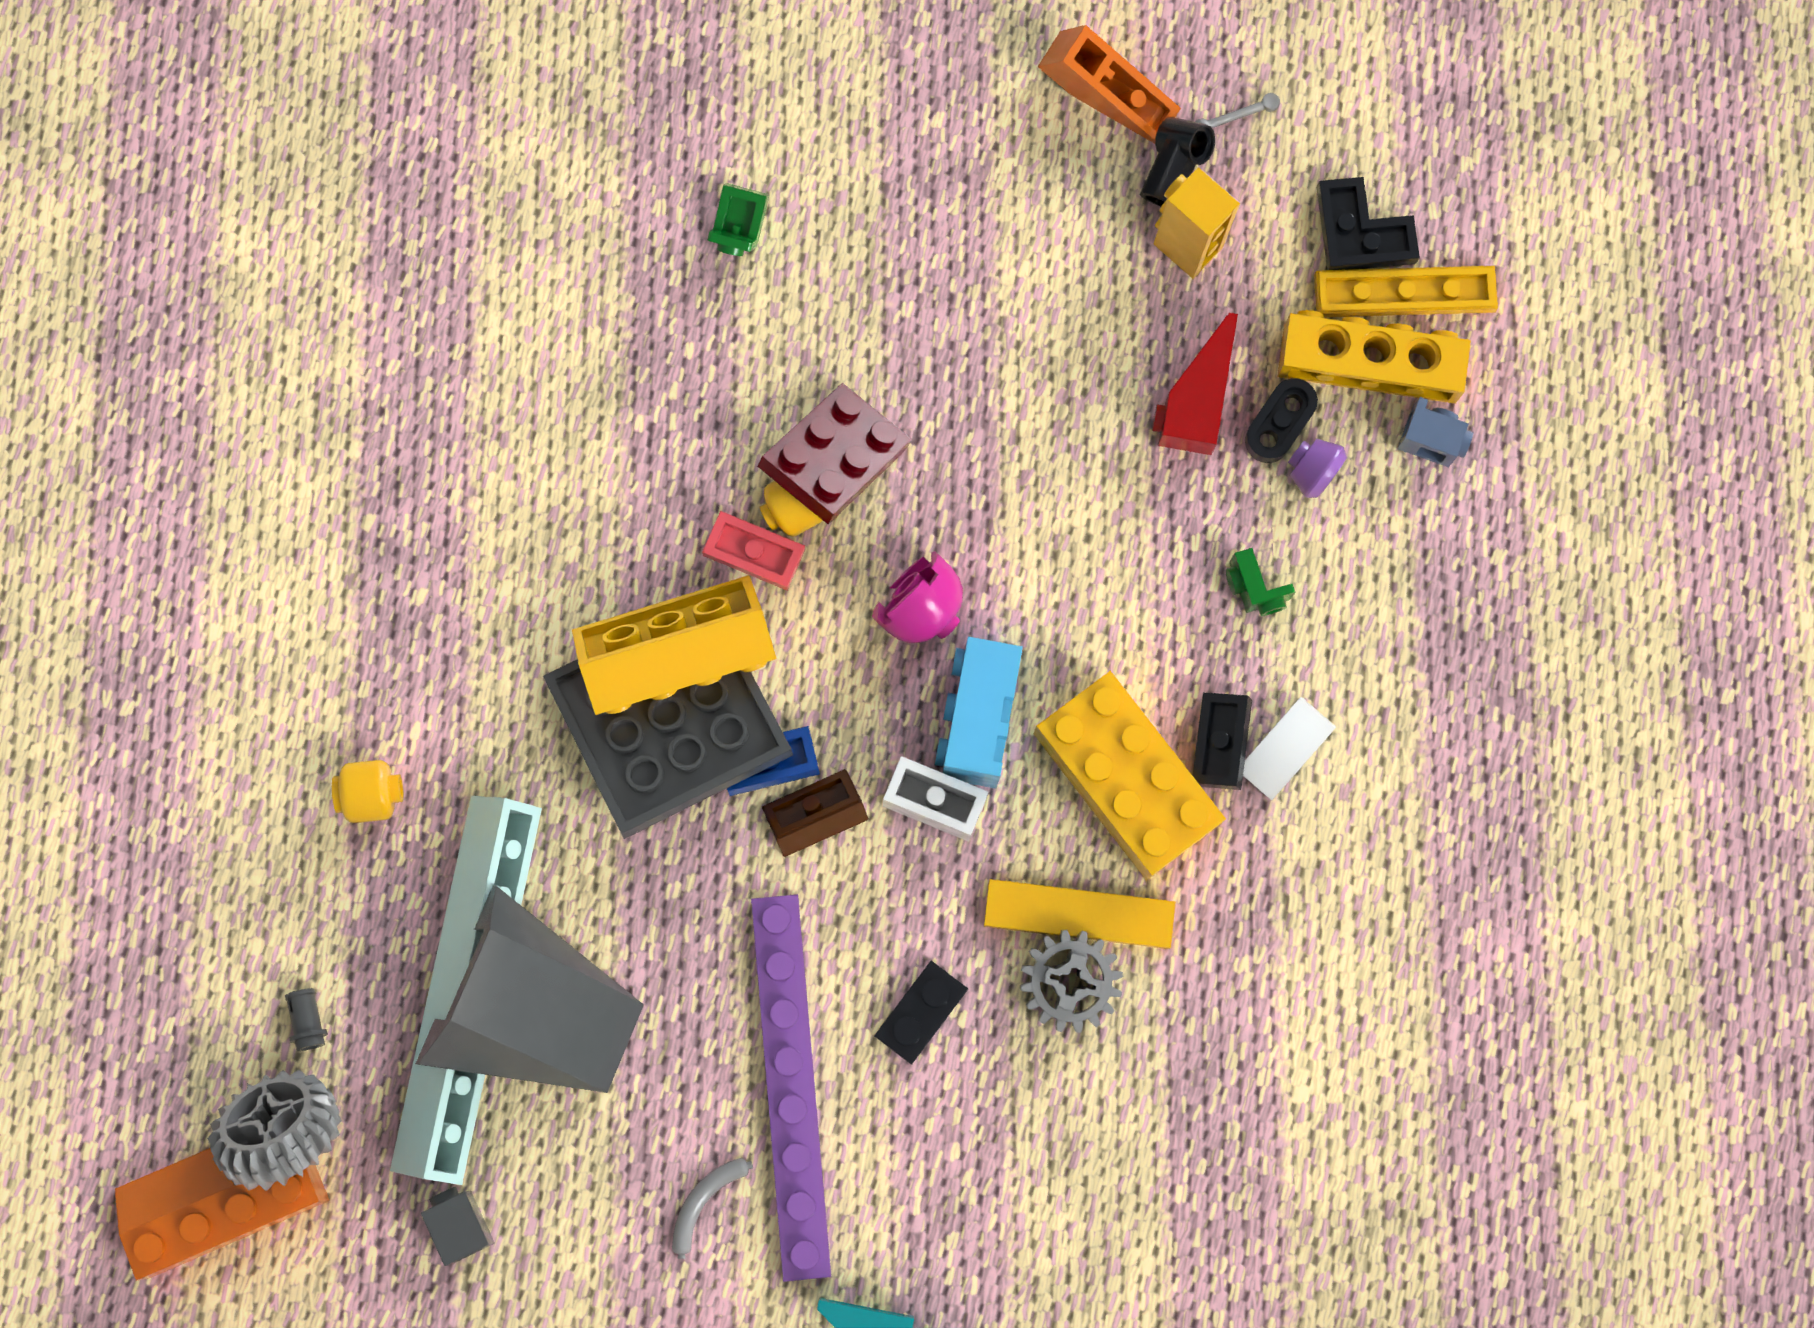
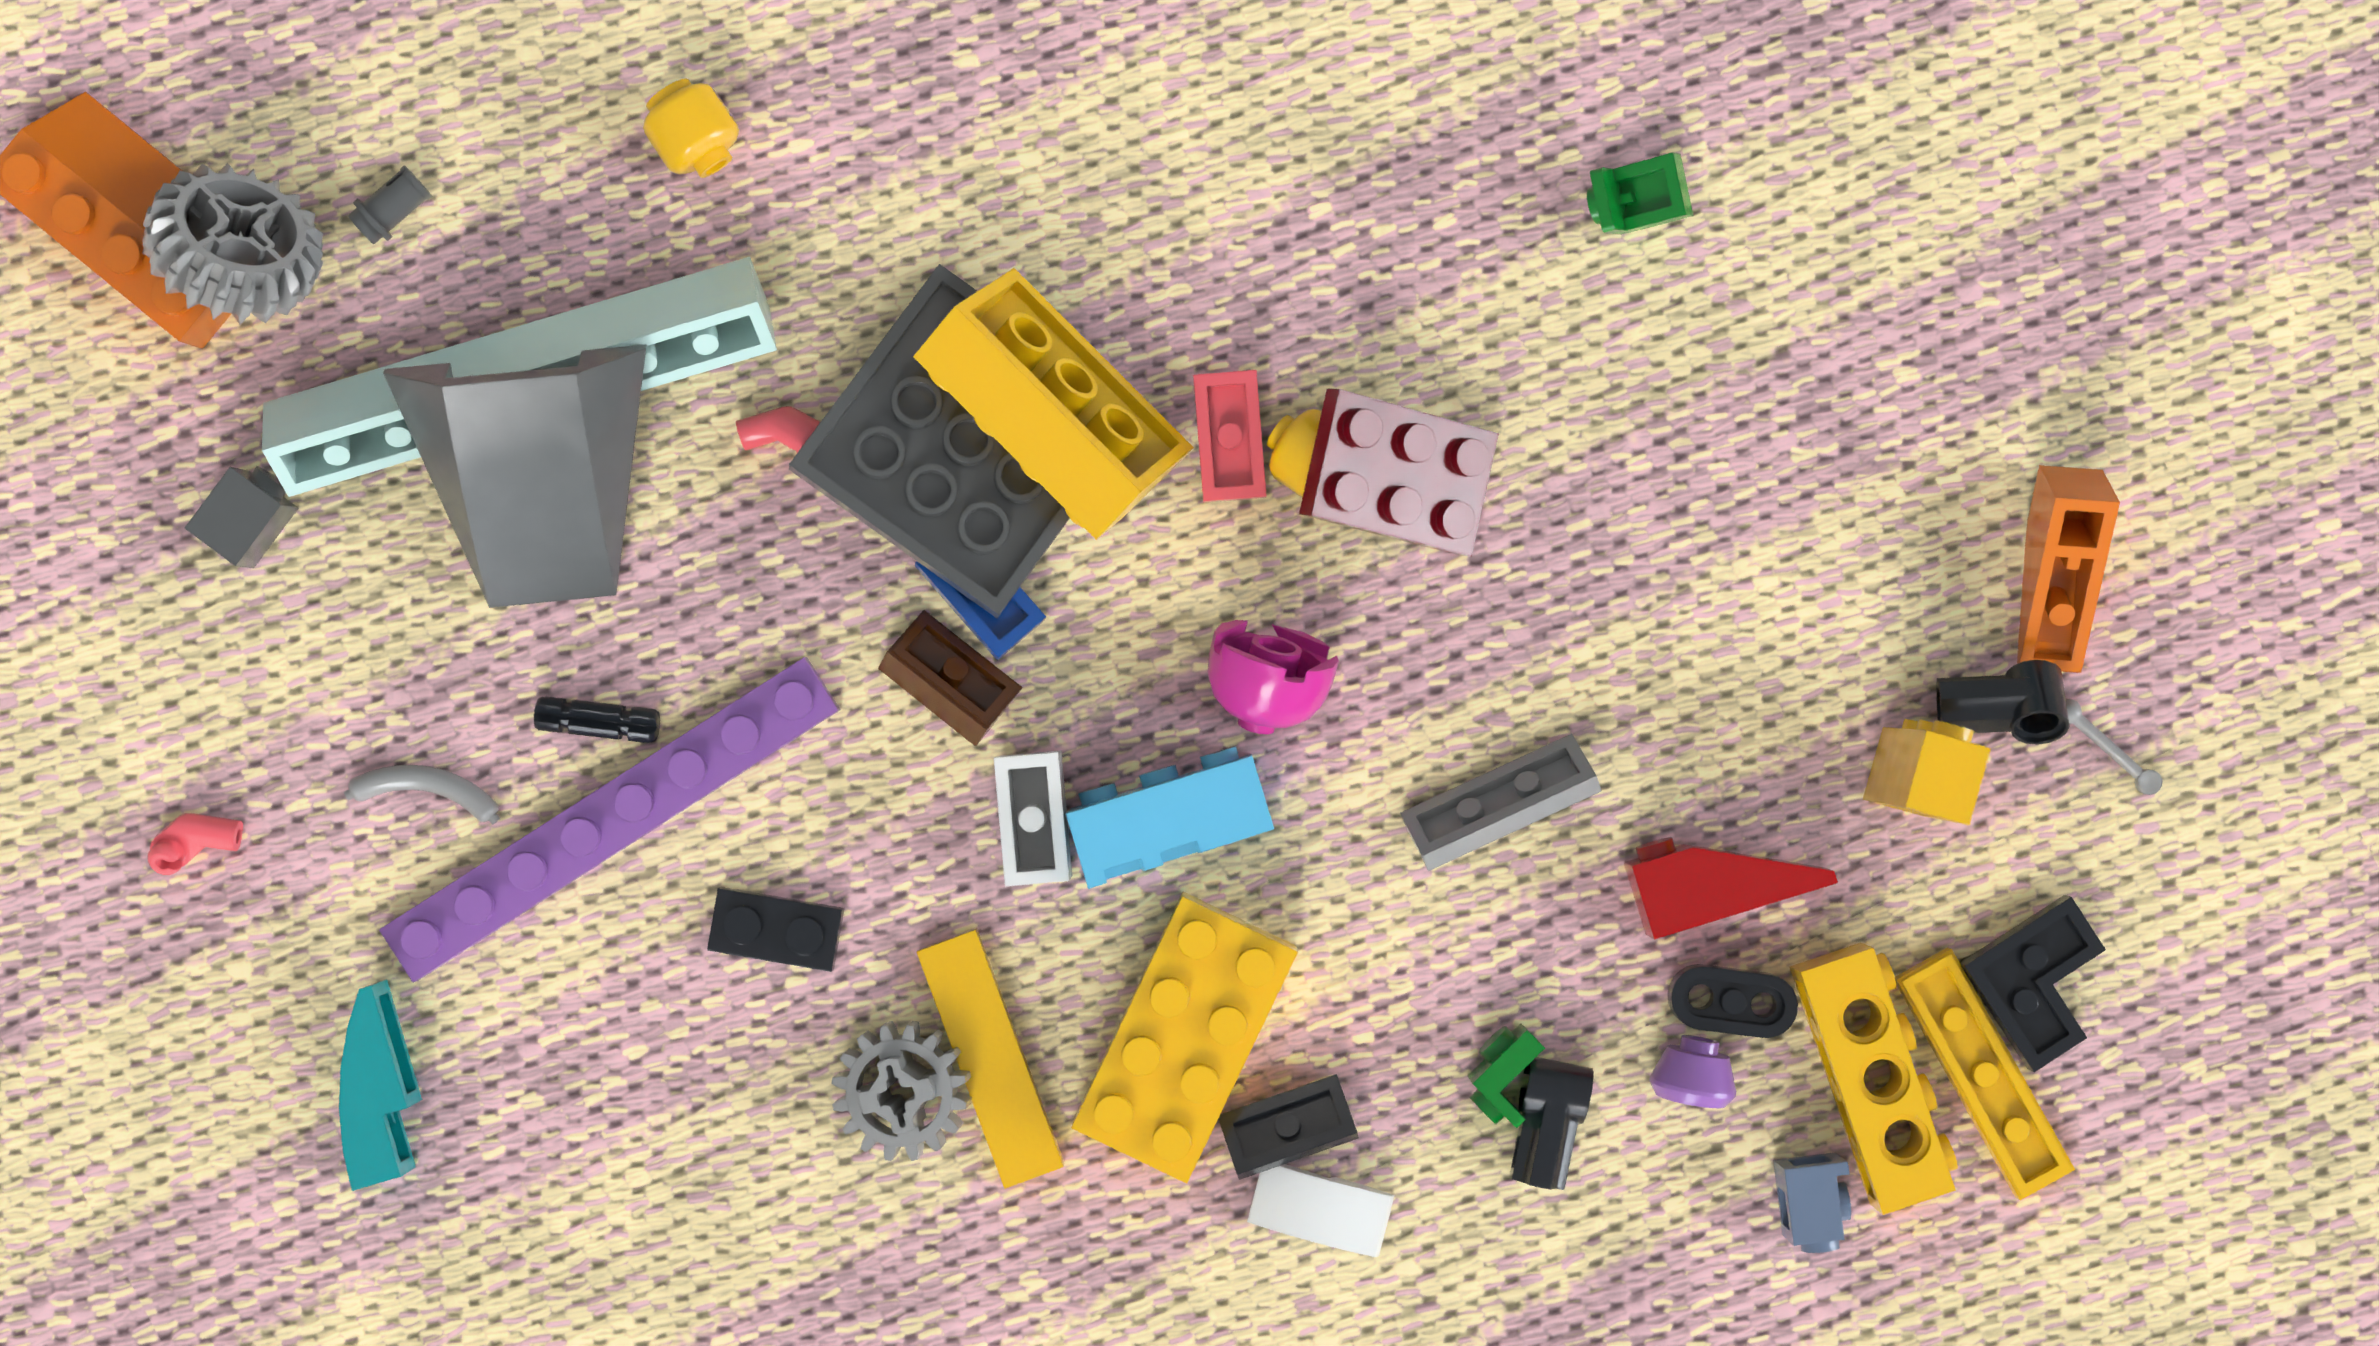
camera: 65 degrees right, 10 degrees up
none -> black axle [534,697,660,743]
none -> coral arm [736,406,820,453]
none -> light grey plate [1400,734,1601,871]
none -> black piece [1509,1057,1594,1190]

